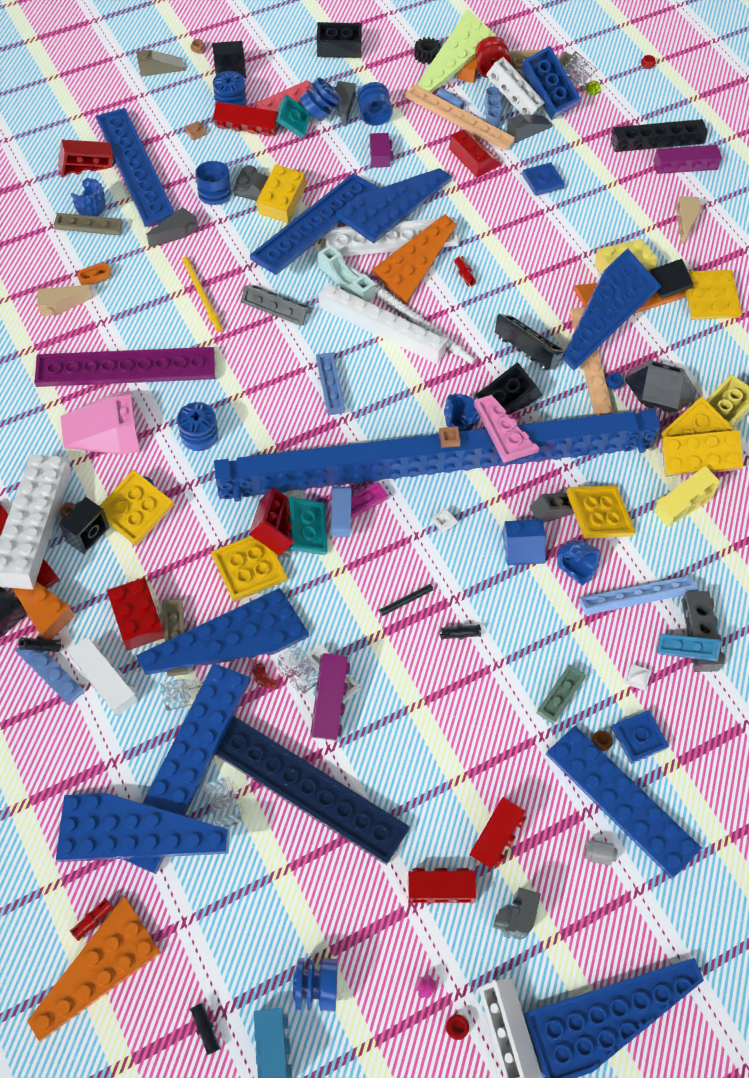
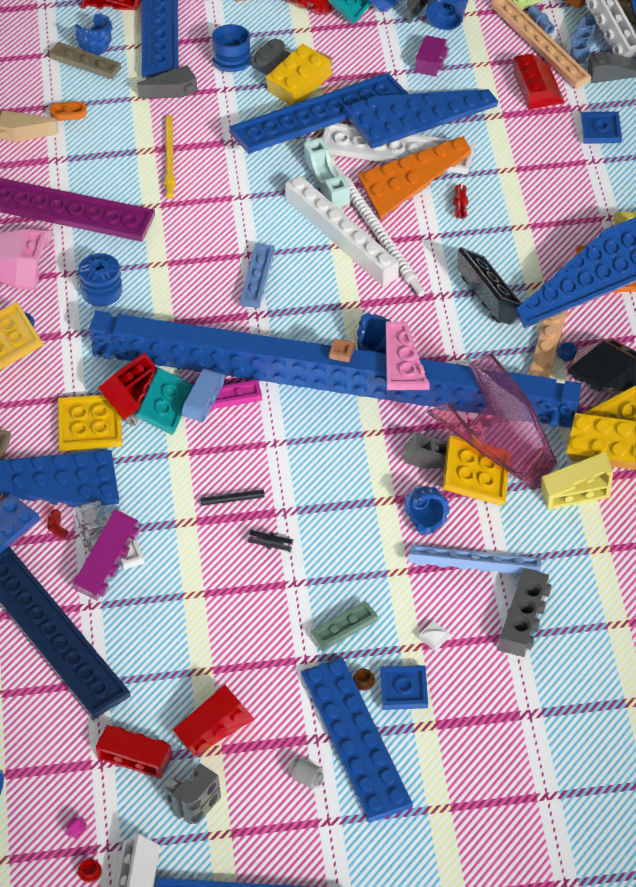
camera: 25 degrees right, 10 degrees down
fence [241,284,313,326] -> none
white tile [431,508,458,534] -> none
black slope [475,362,543,415] -> none
slope [502,519,546,566] -> none
dark azure tile [657,634,721,661] -> none
none -> clear pink windscreen [426,353,557,490]

